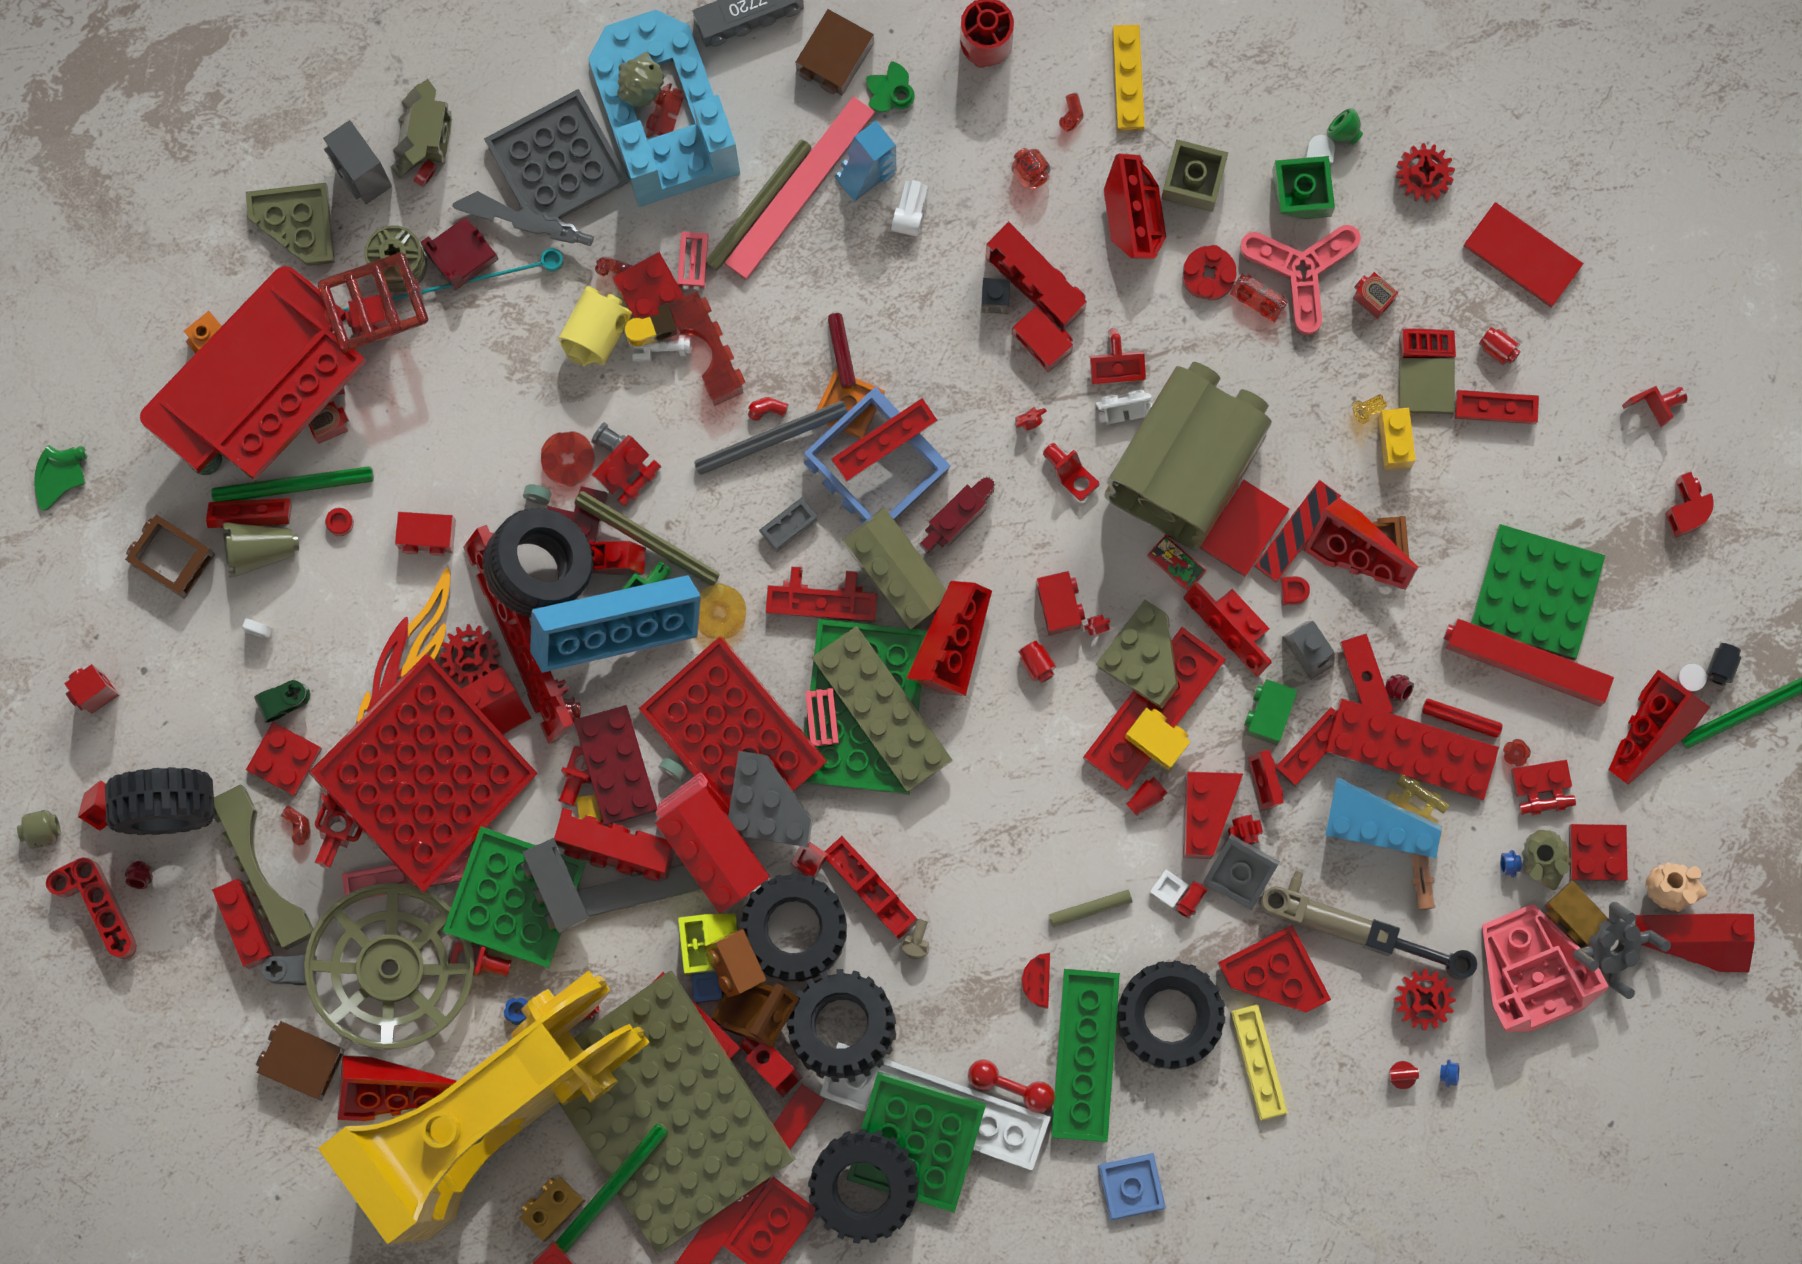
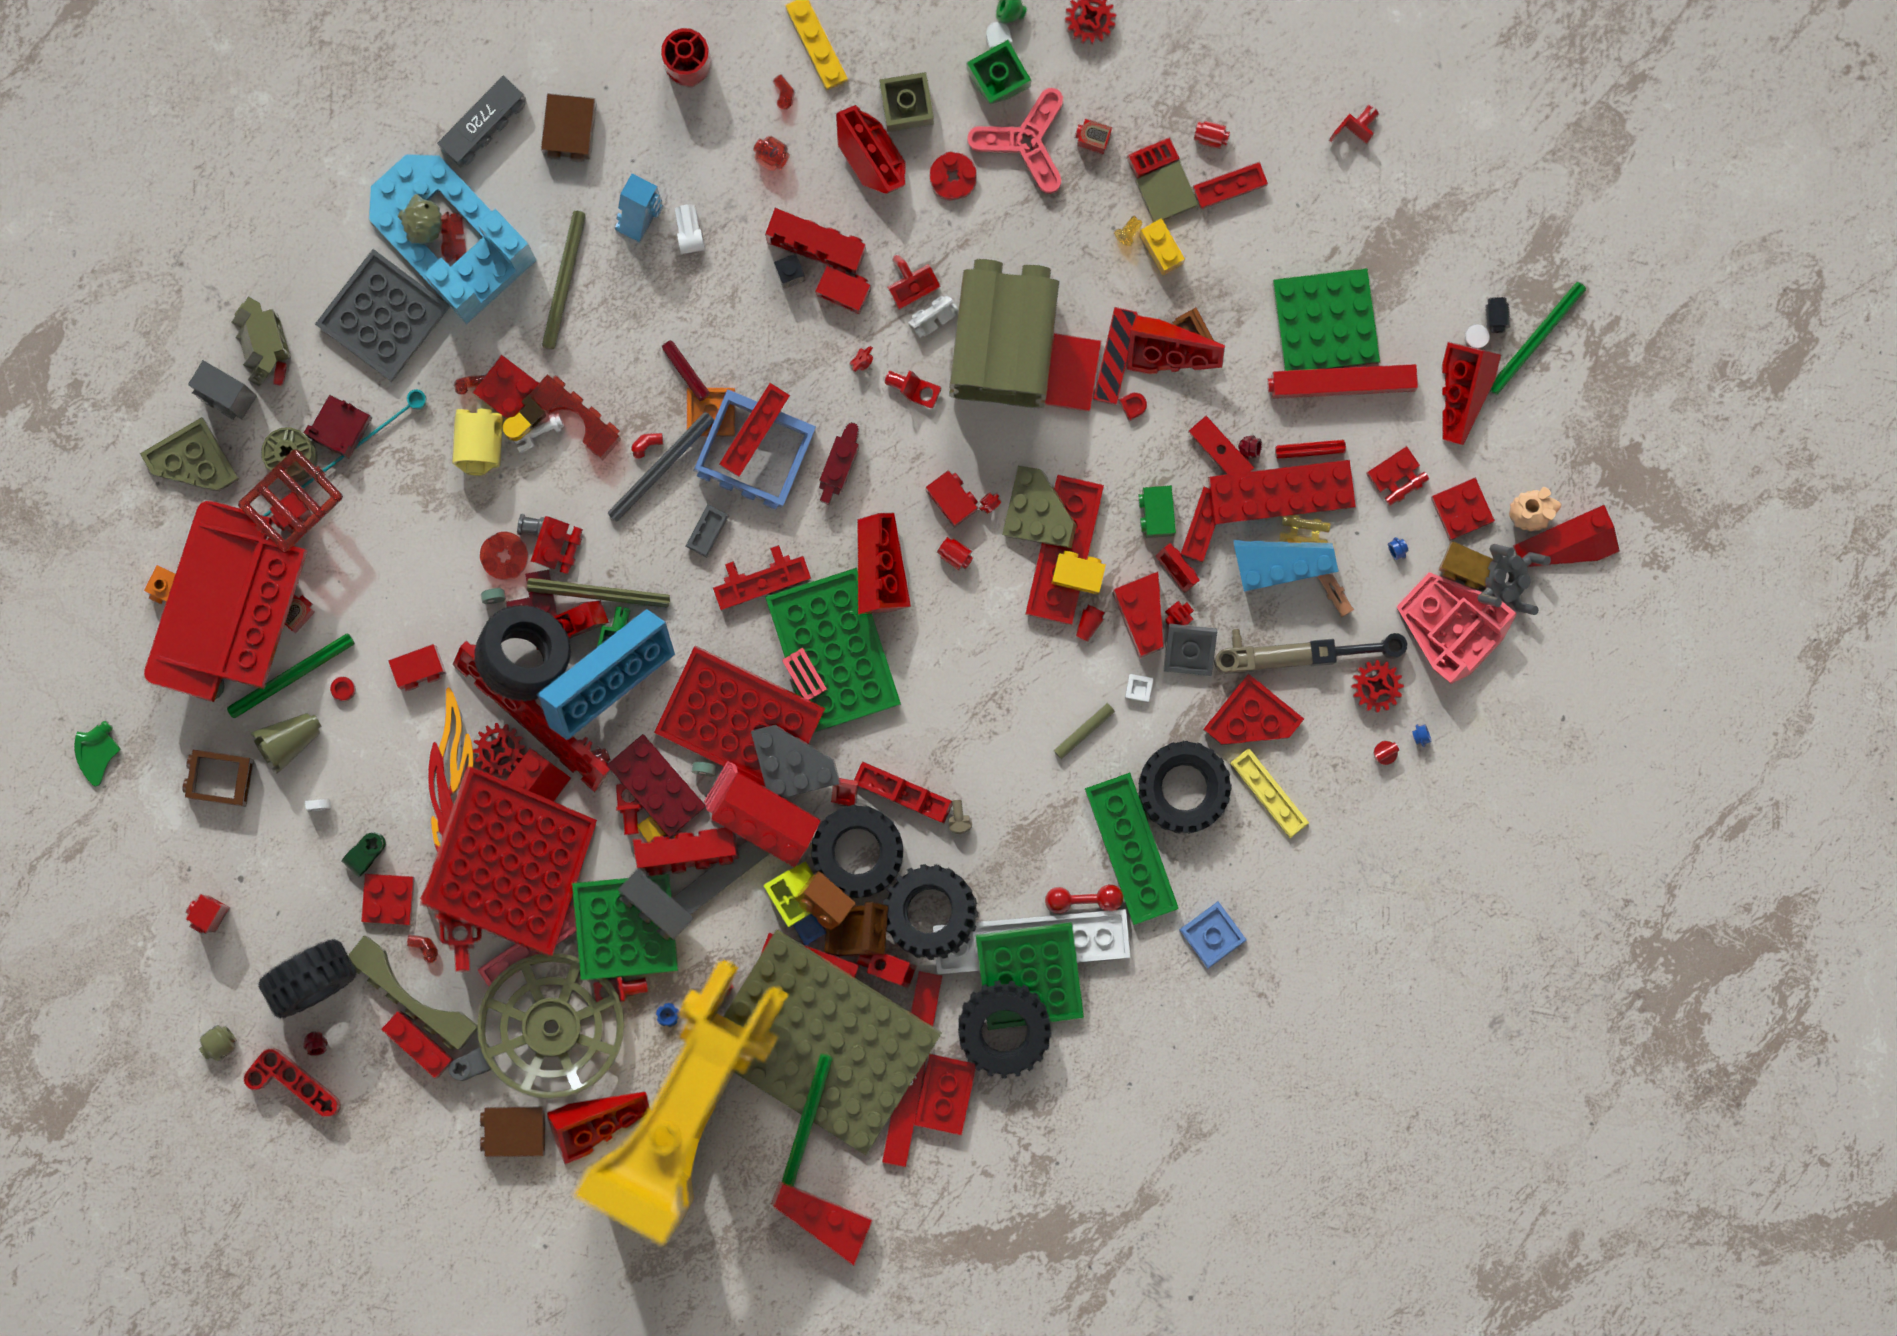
camera: 30 degrees left, 5 degrees up
red panel [78,780,107,831] -> none
red plate [206,498,292,528] -> none
dark grey sword [452,191,594,246] -> none
pearl gold brick [519,1176,585,1242] -> none
coral tile [677,232,709,288] -> none
clear yellow plate [698,583,747,639] -> none
coral tile [725,96,875,280] -> none
olive plate [812,626,953,793] -> none
olive slope [840,507,946,629] -> none
green plate [866,61,915,112] -> none
red plate [1021,953,1050,1009] -> none
tile [1147,535,1206,592] -> none
red pin [1176,881,1208,919] -> none
red bracket [1183,582,1272,677] -> none
clear red hinge [1230,273,1288,323] -> none
dark grey torso [1282,620,1335,680] -> none
red tile [1463,202,1584,308] -> none
clear red plate [1503,739,1531,766] -> none
olive animal [1522,830,1571,890] -> none
red brick [1665,472,1714,538] -> none

